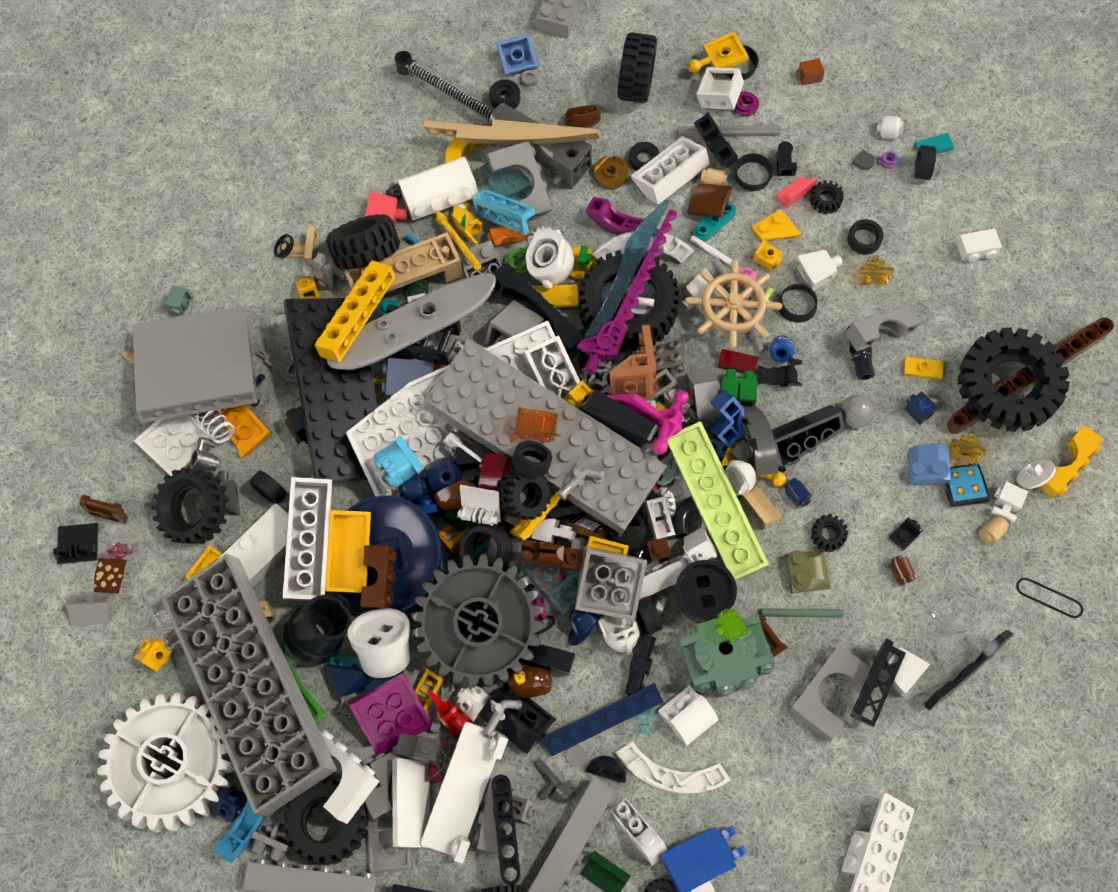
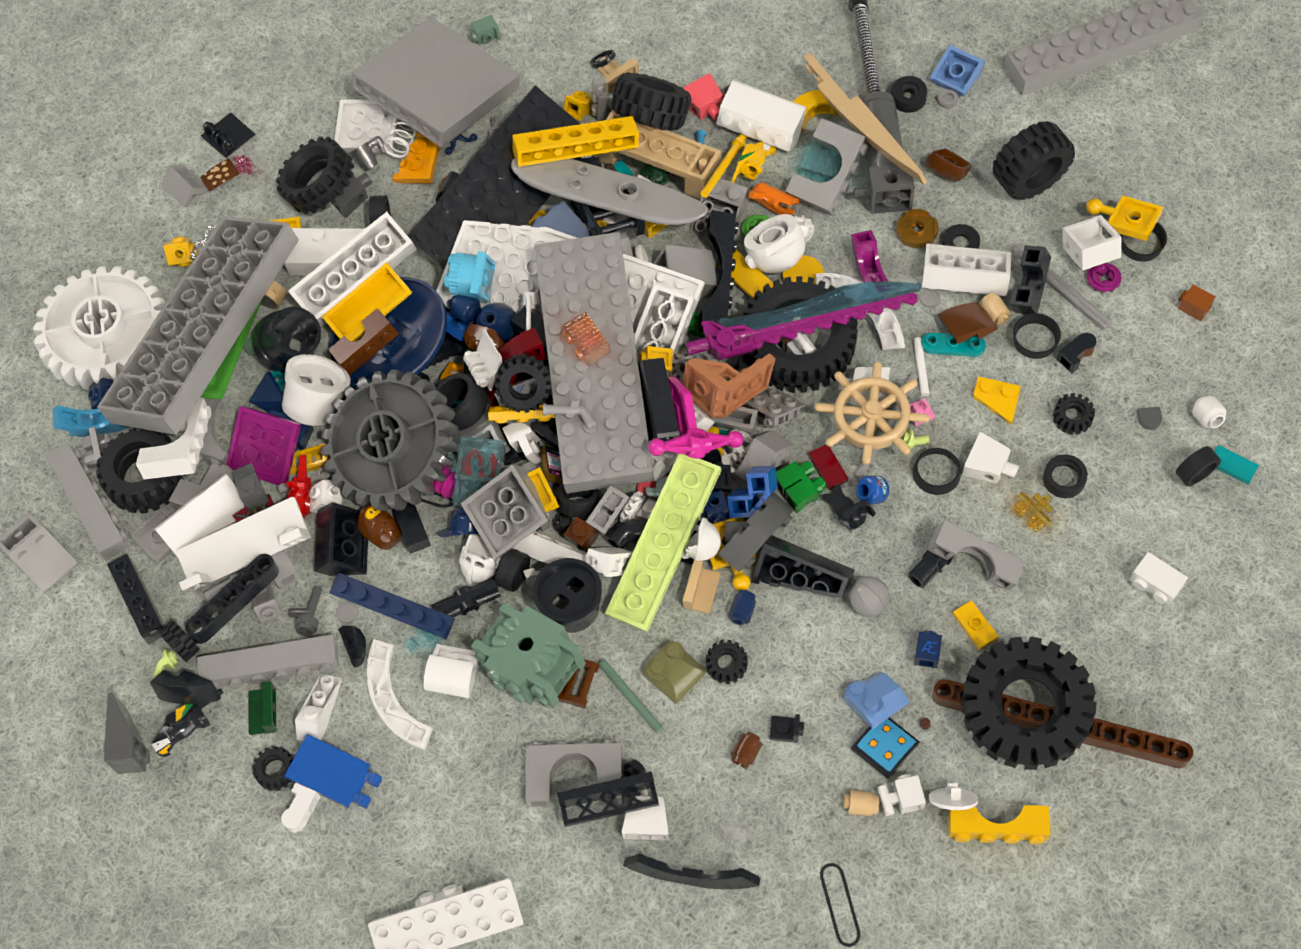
camera: 55 degrees right, 5 degrees down
reddish brown plate [79,495,128,524] -> none
medium azure fence [472,189,535,235] -> none
light grey piece [481,700,522,739] -> none
black tyre [512,441,553,478] -> none
reddish brown plate [521,540,582,571] -> none
green plate [578,246,591,271] -> none
clear neon green brick [715,609,747,644] -> none
yellow brick [753,239,783,271] -> none
coral panel [776,175,817,209] -> none
medium lavender plate [880,151,898,168] -> none
clear yellow hips [948,432,987,466] -> none
none -> black plate [624,759,646,777]

